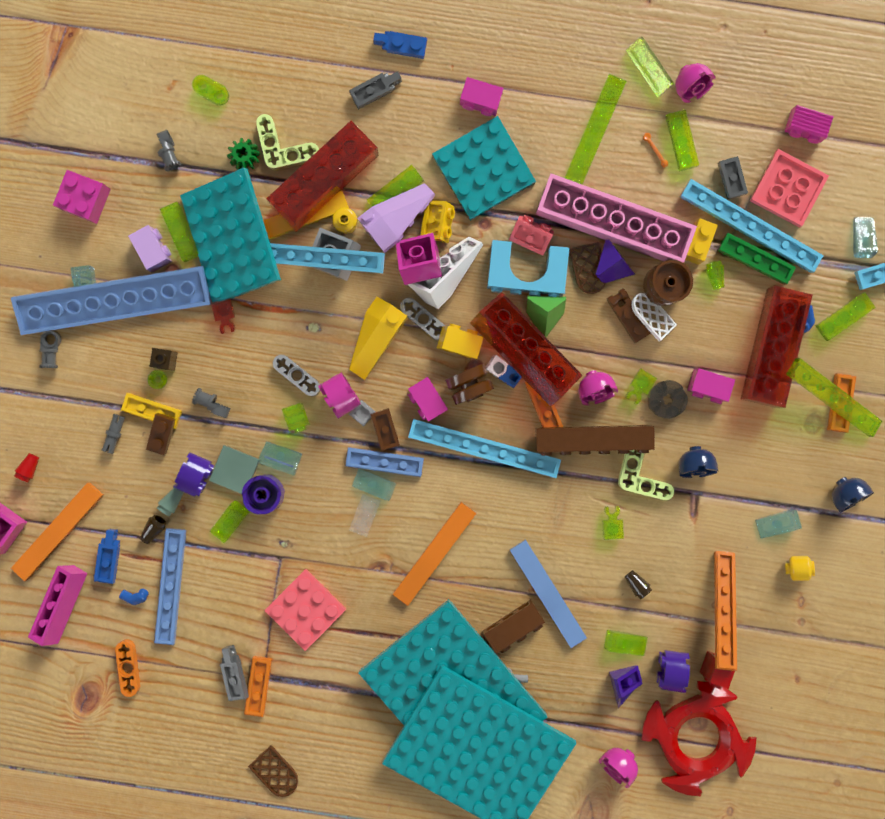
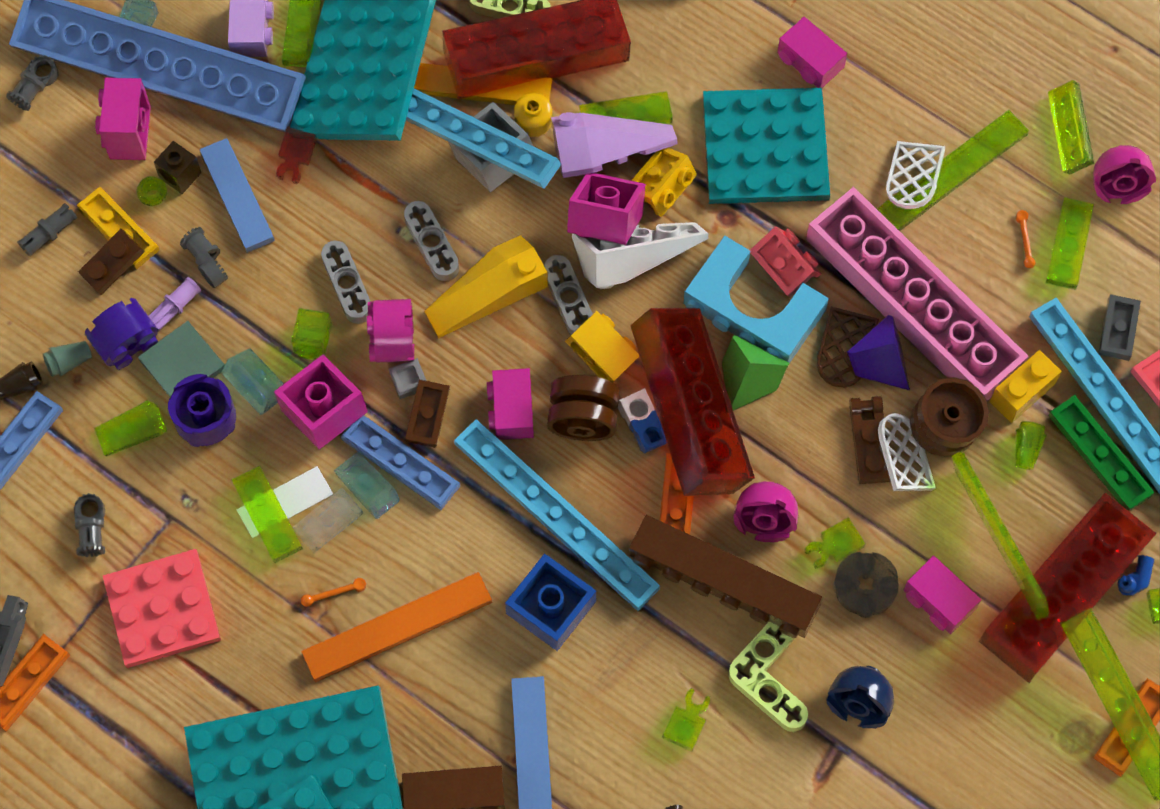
camera: 30 degrees right, 20 degrees down
none -> dark grey connector [74,493,106,557]
none -> dark pink brick [95,78,151,160]
none -> lavender axle [149,277,201,331]
none -> medium blue tile [199,138,275,253]
none -> clear neon green plate [231,466,303,563]
none -> white sticker [236,466,333,538]
none -> dark pink brick [274,354,368,450]
none -> orange hinge [301,578,366,607]
none -> light grey beam [404,201,459,281]
none -> blue brick [505,553,596,651]
none -> white window [886,141,945,209]
none -> clear neon green tile [951,451,1049,620]

